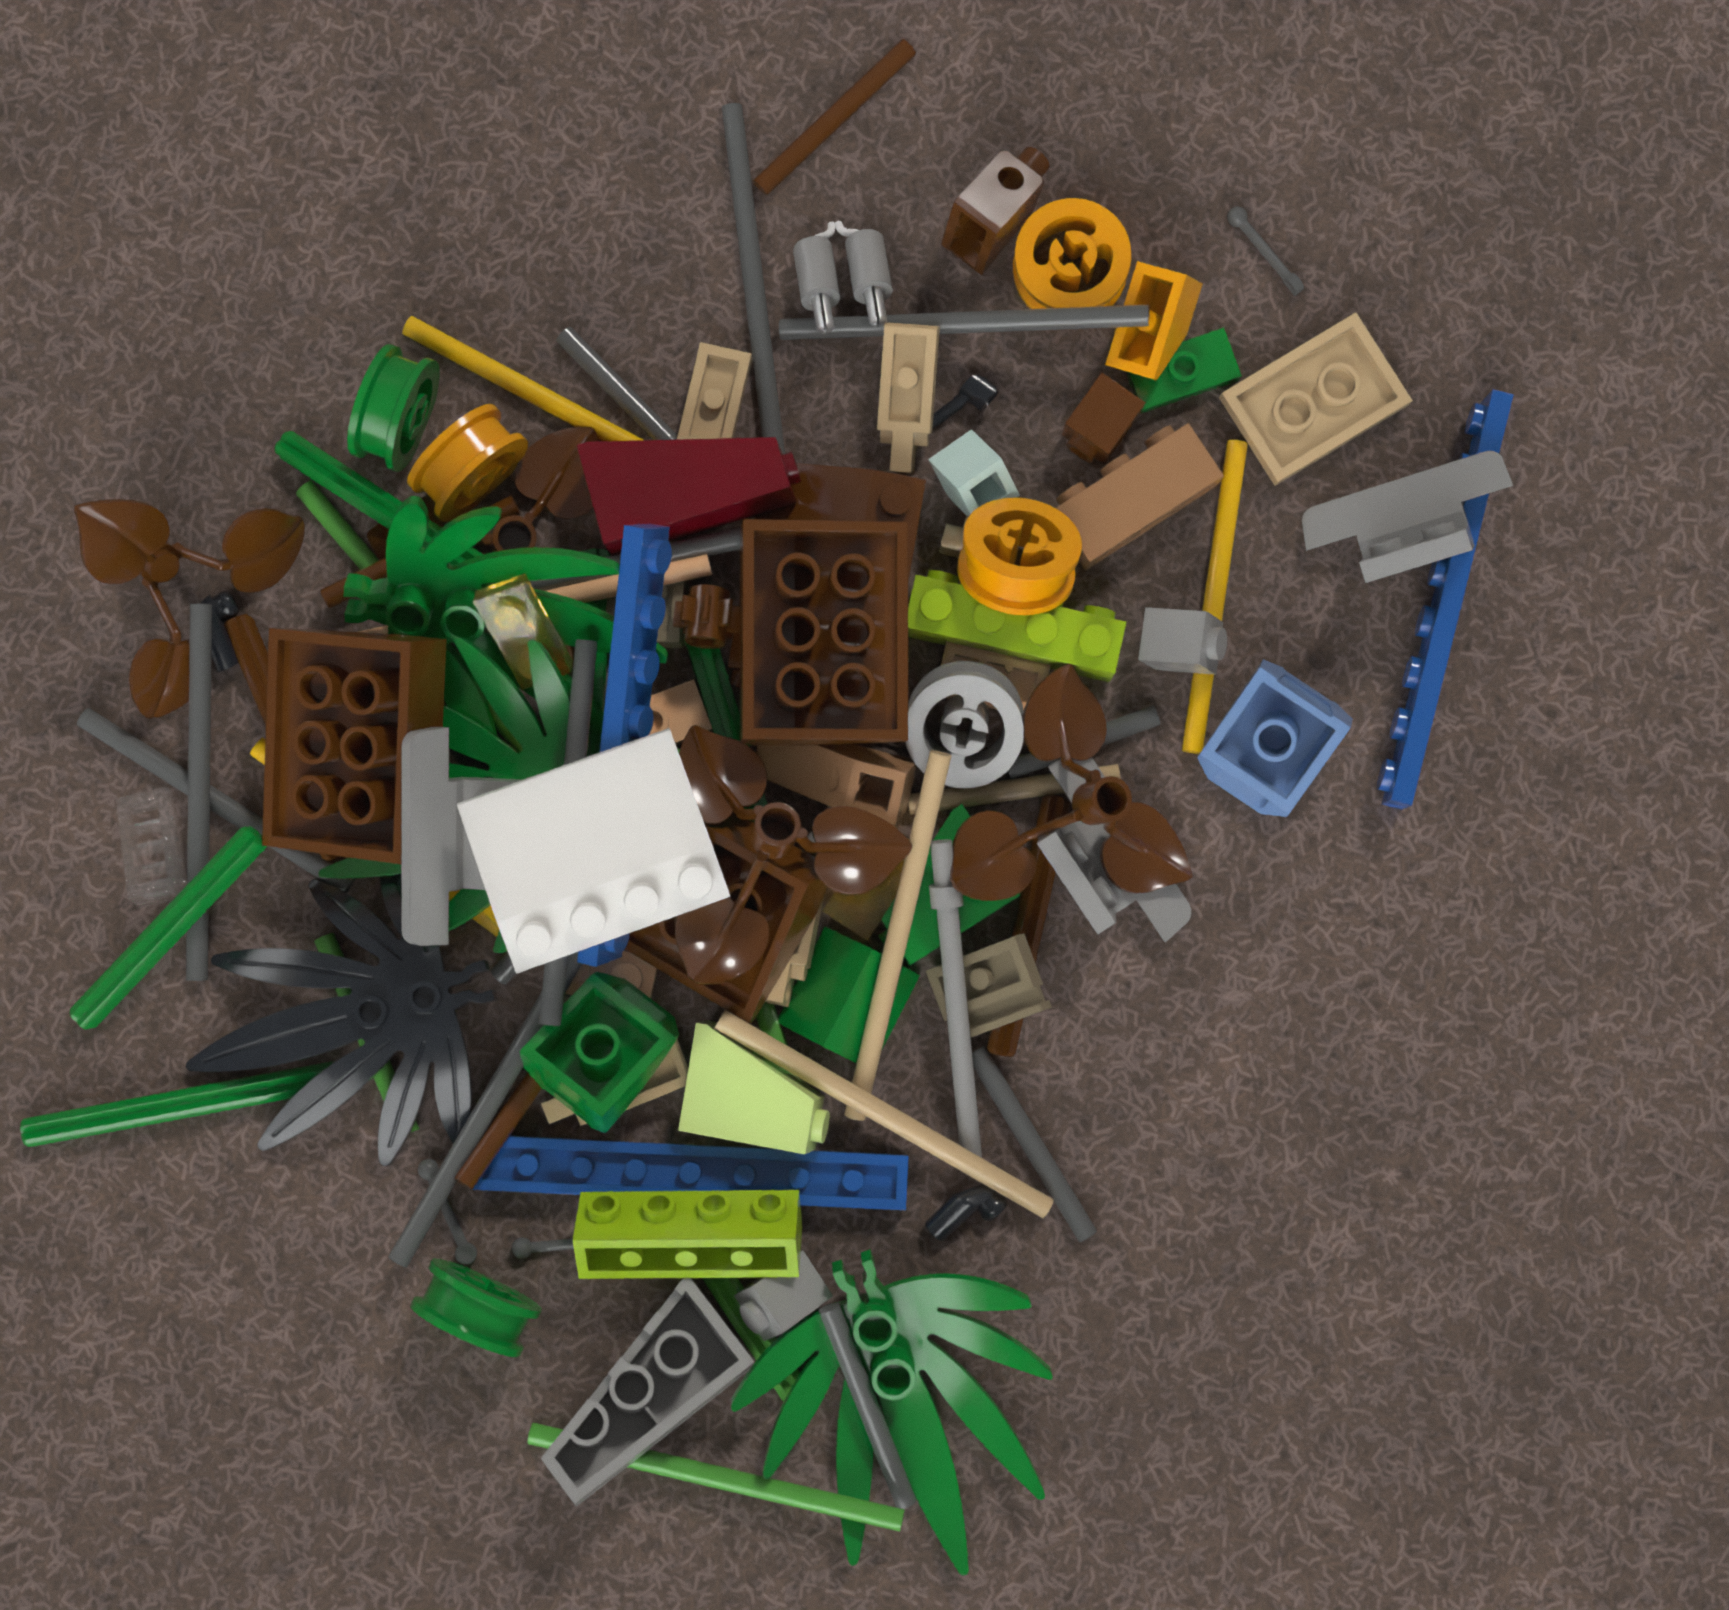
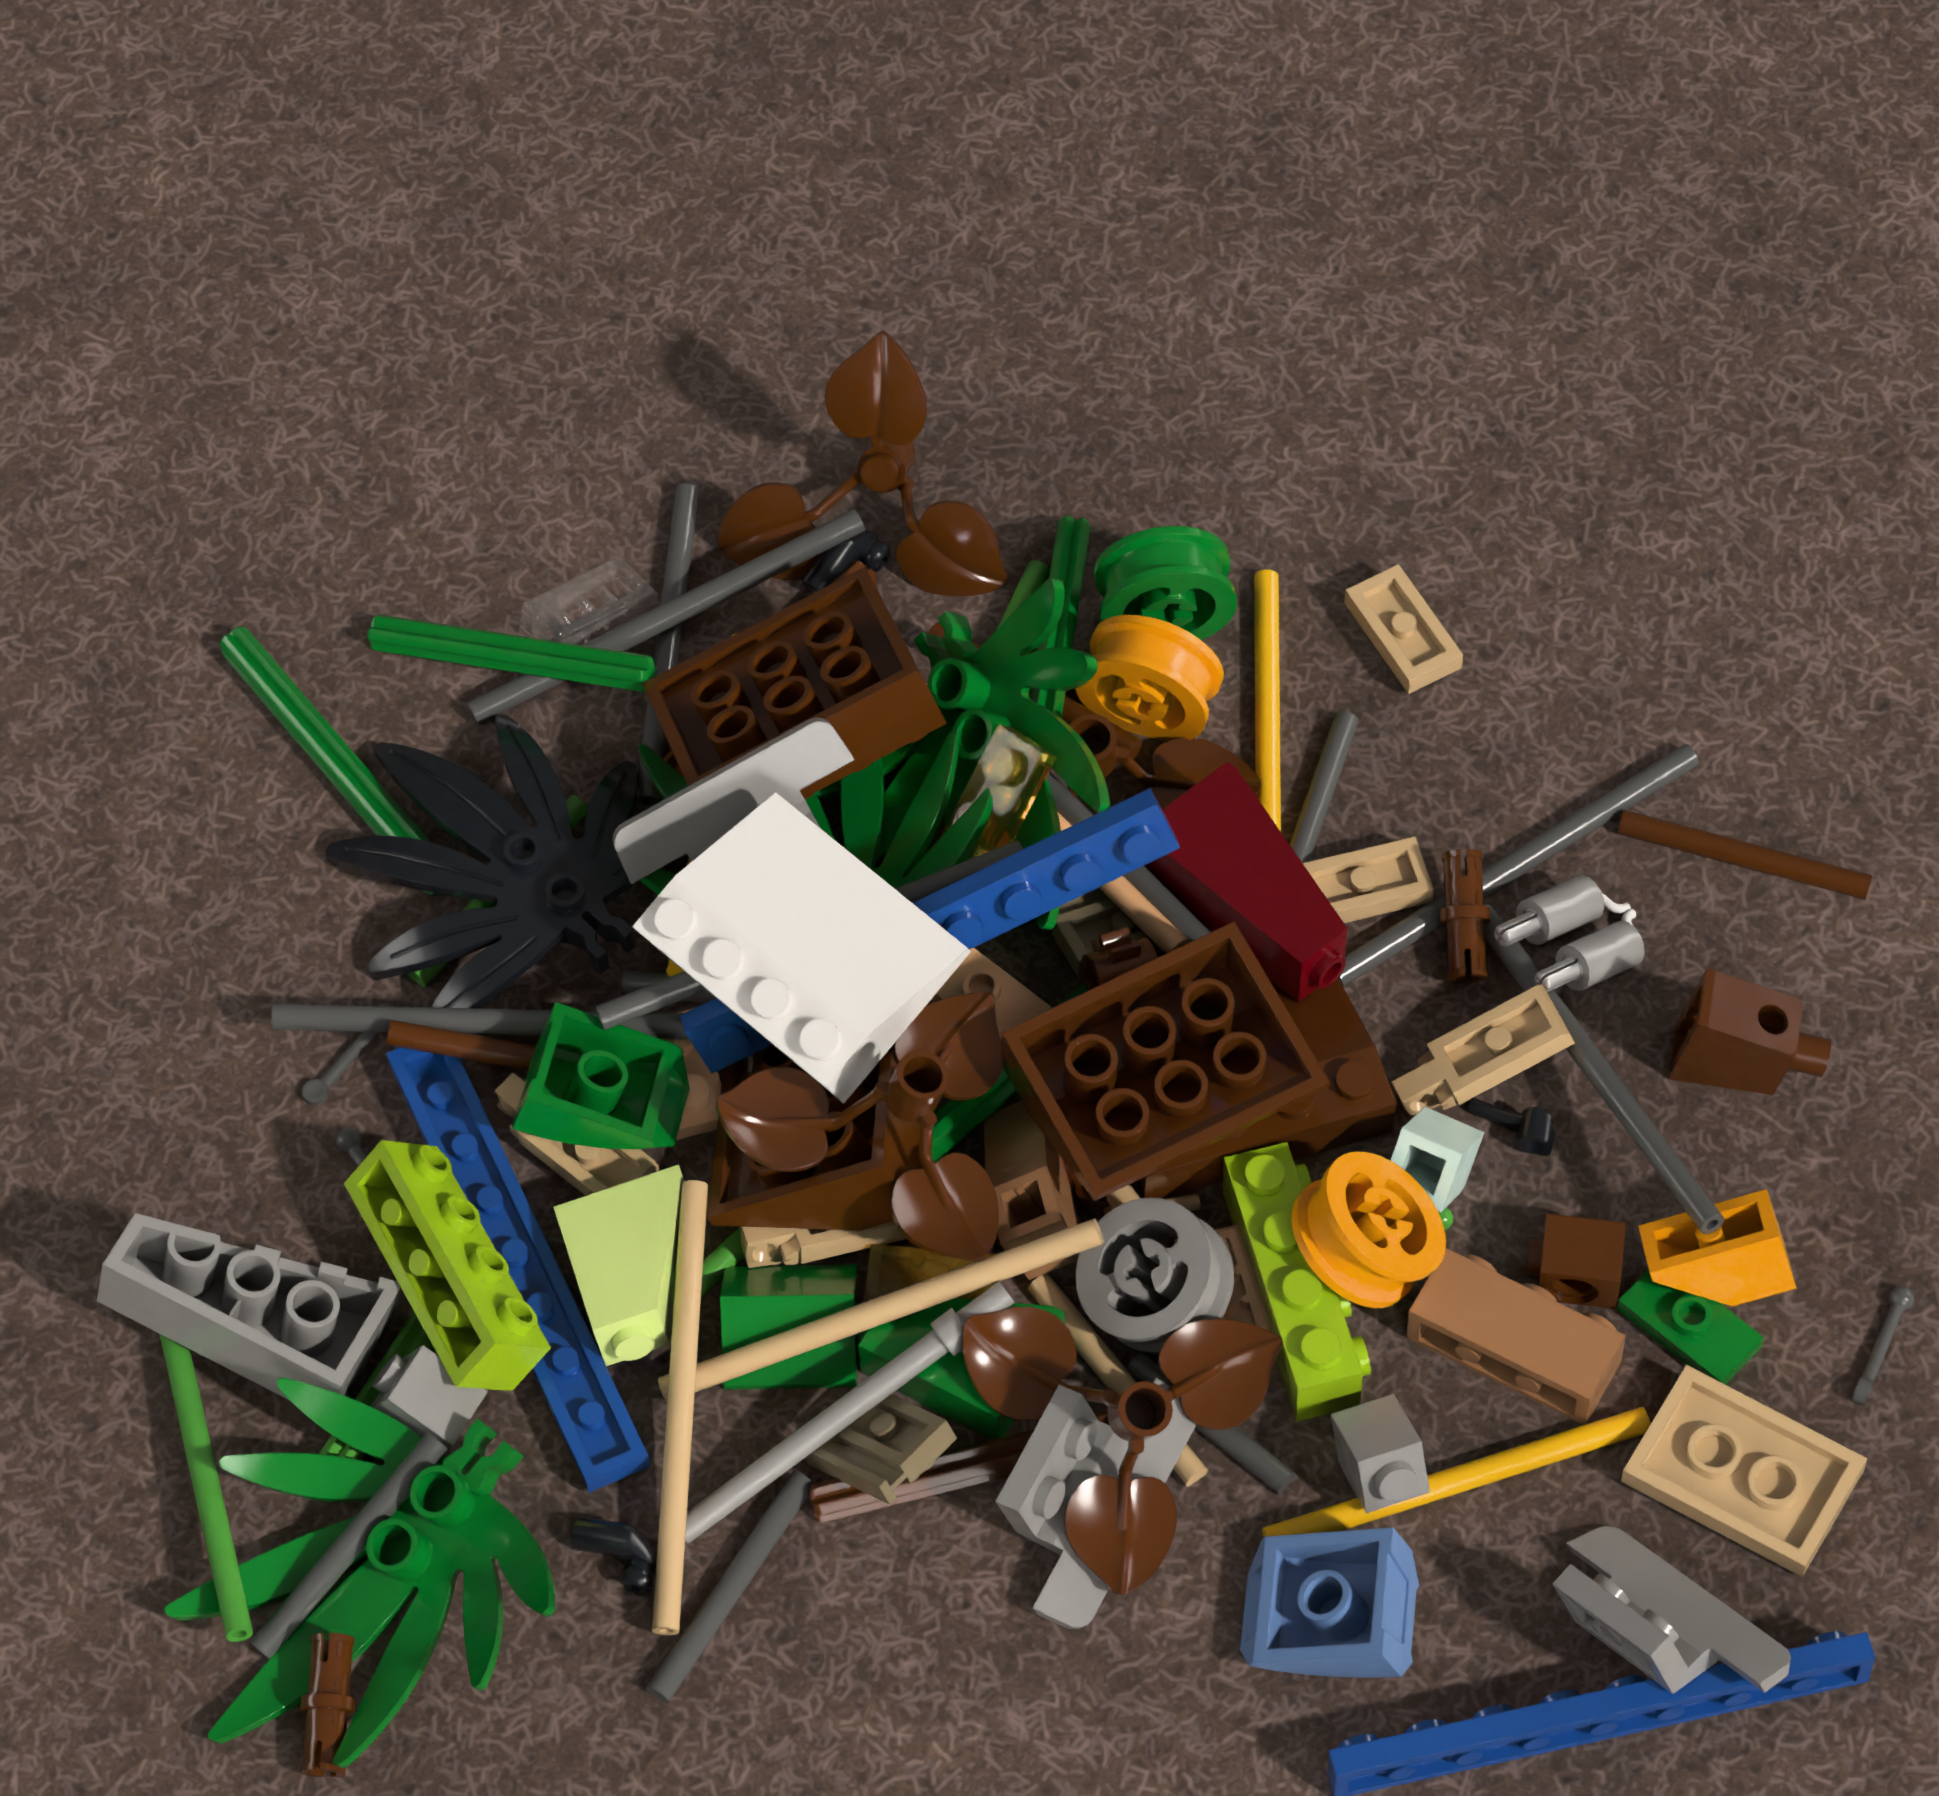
camera: 65 degrees right, 25 degrees down
green wheel [410,1258,542,1357] -> none
light orange wheel [1013,198,1131,309] -> none
none -> reddish brown pin [300,1633,356,1777]
none -> tan plate [1345,564,1463,694]
none -> reddish brown pin [1439,849,1490,983]

